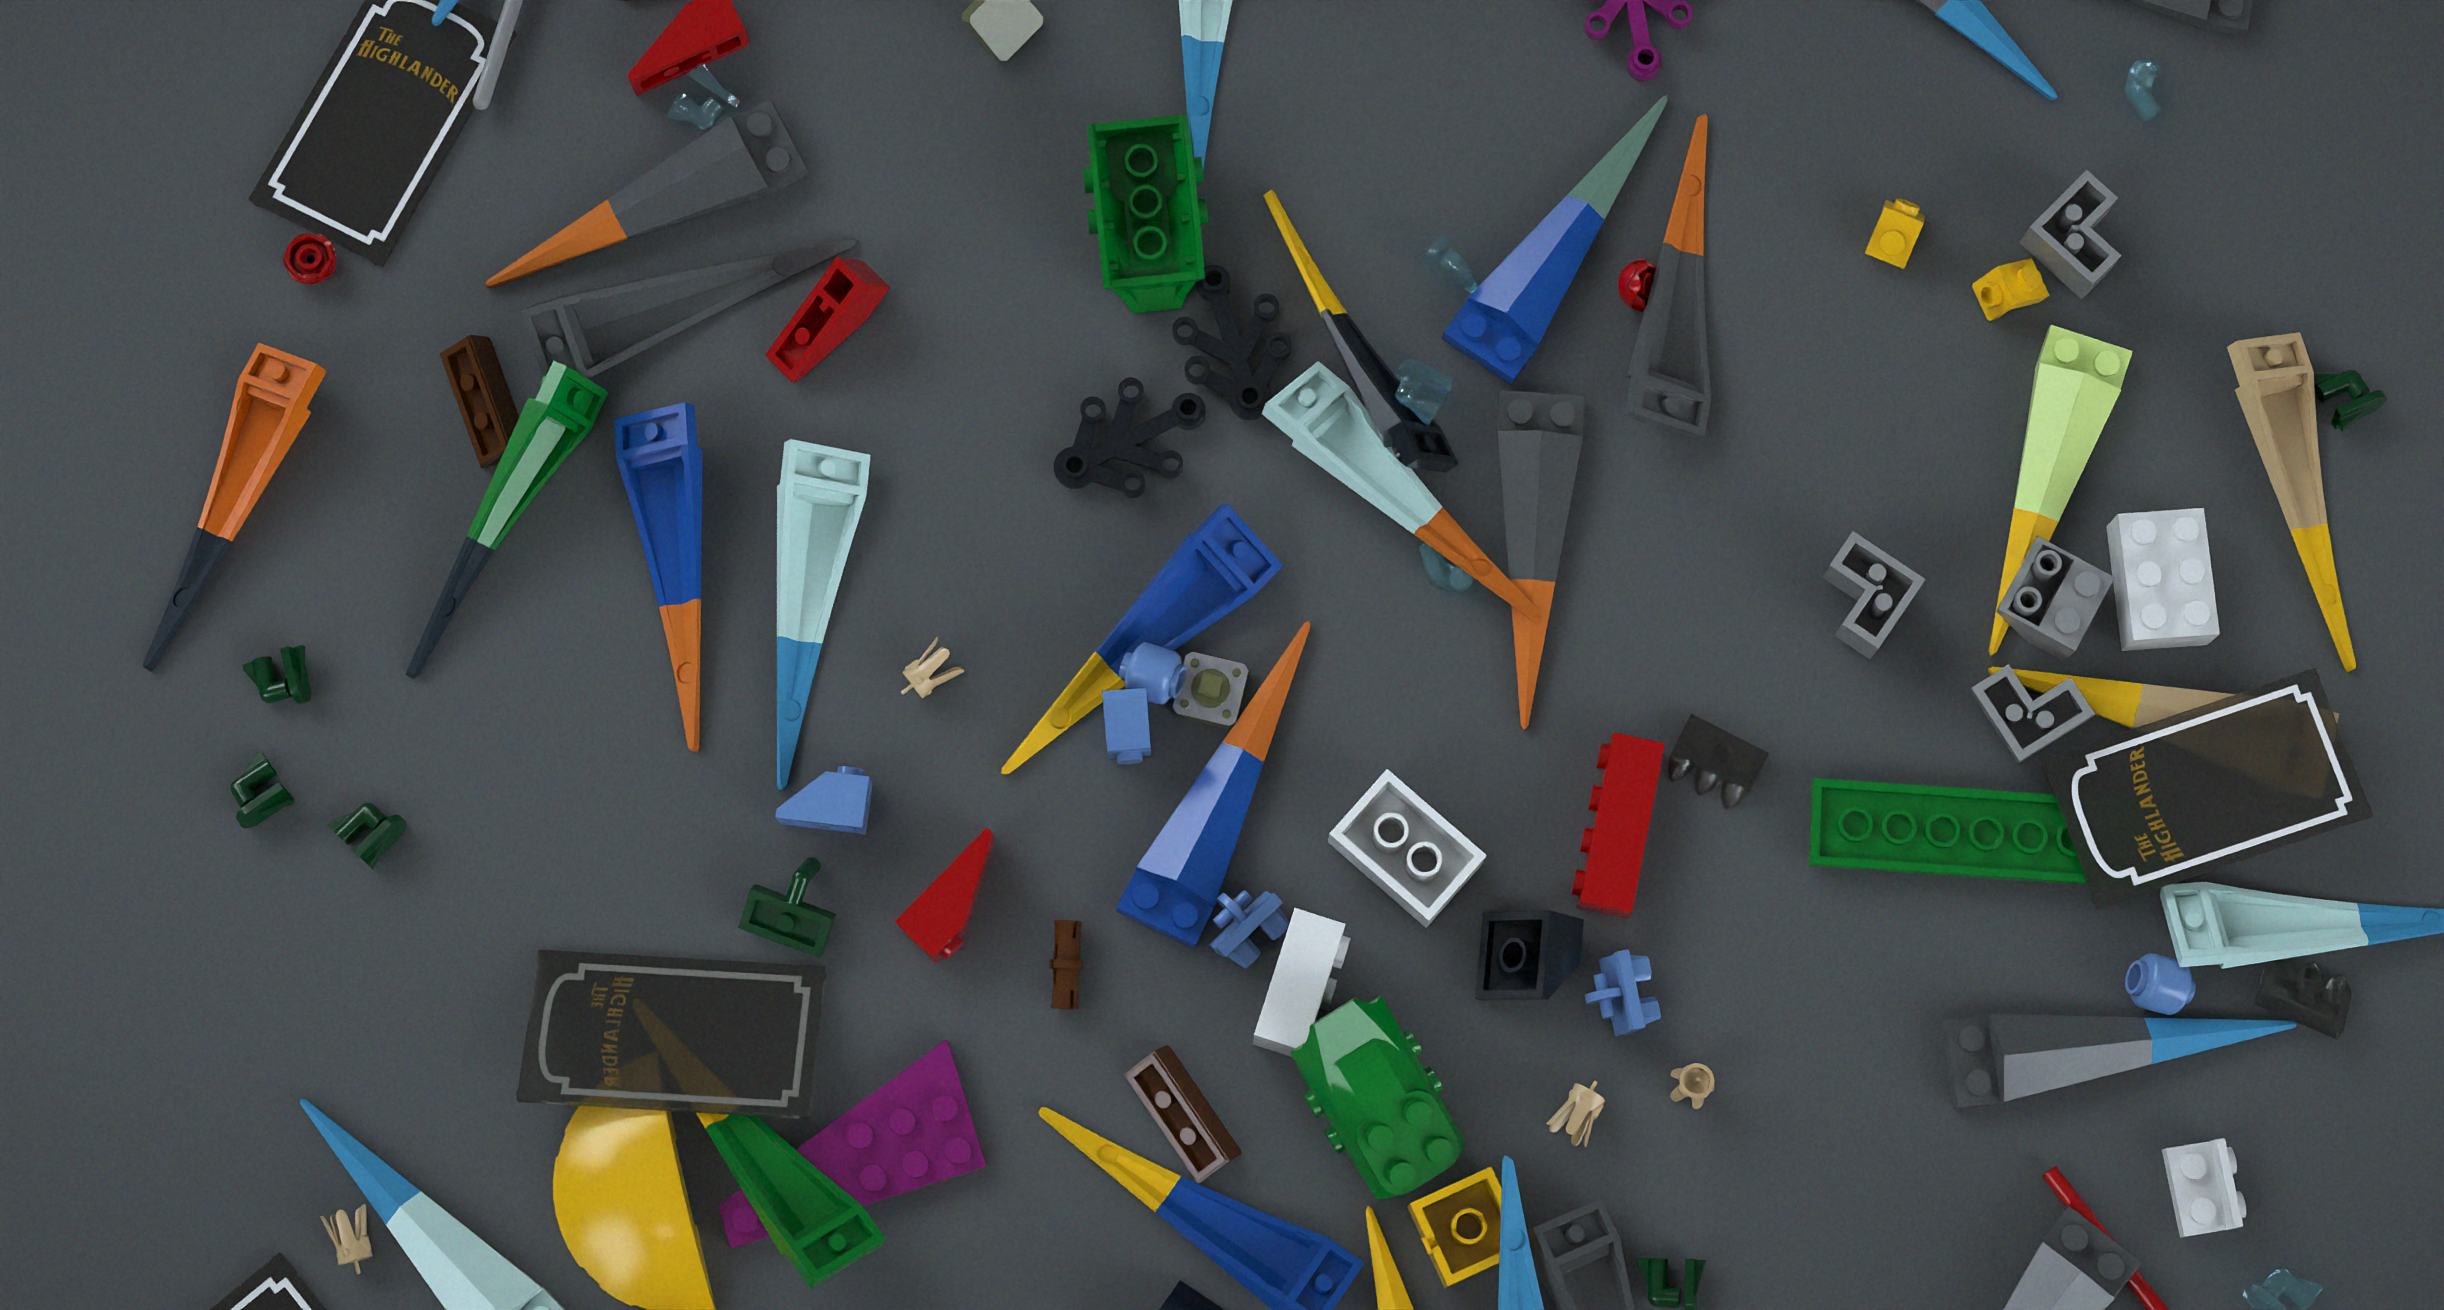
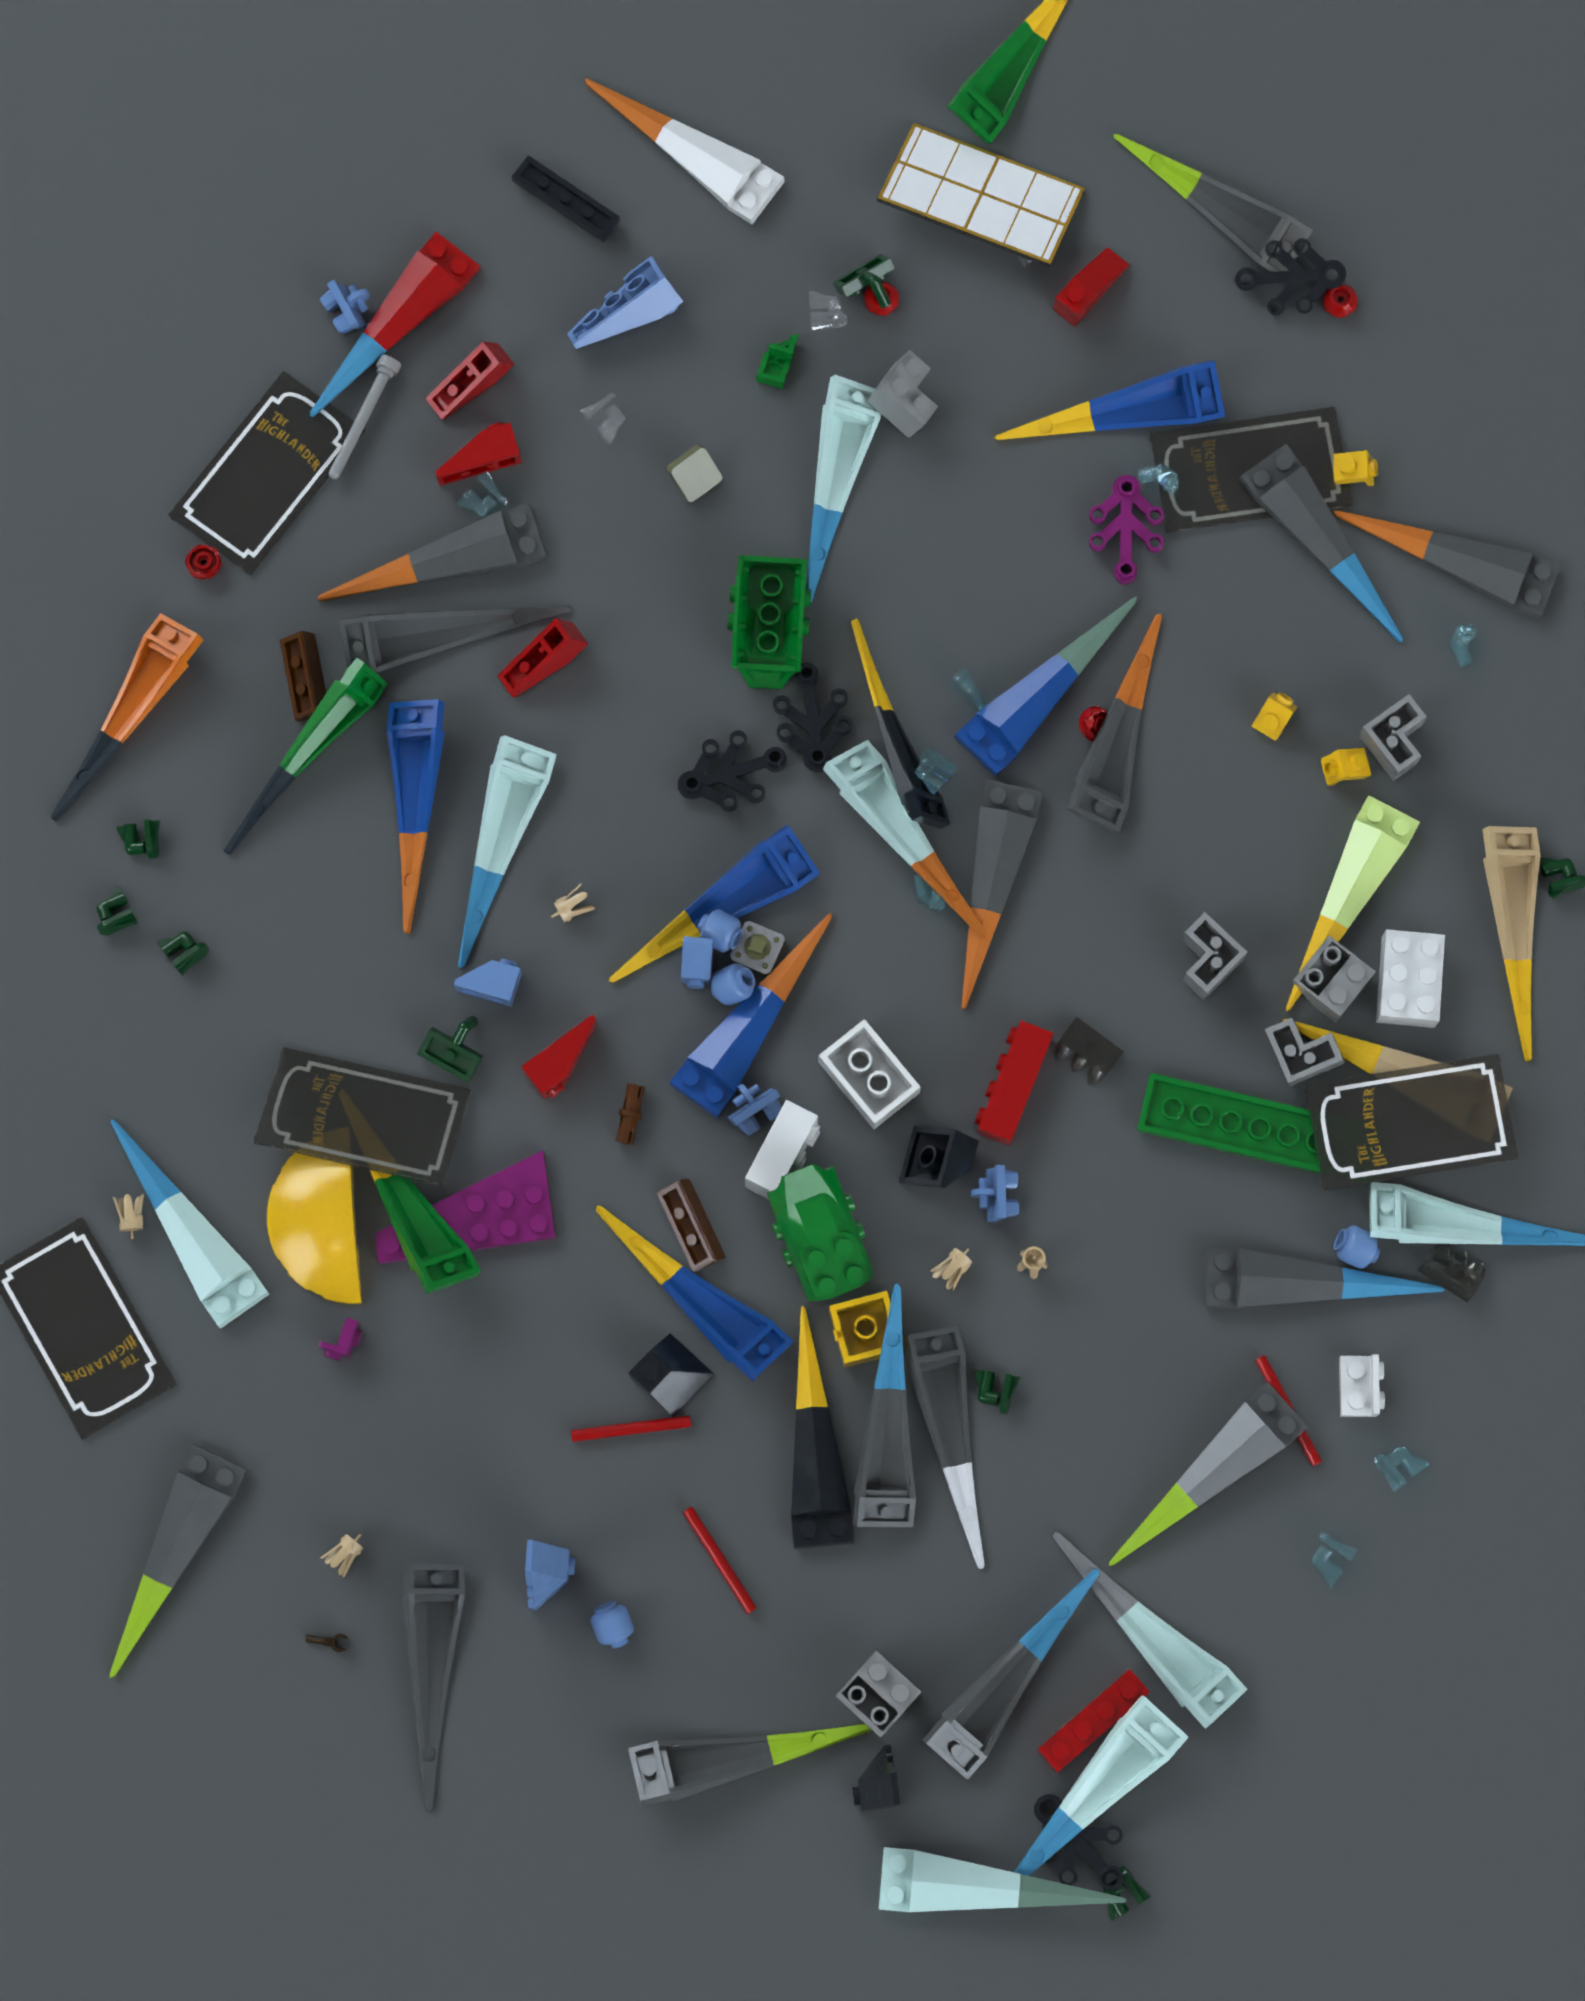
camera: 10 degrees right, 0 degrees up
none -> medium blue head [711,963,755,1006]

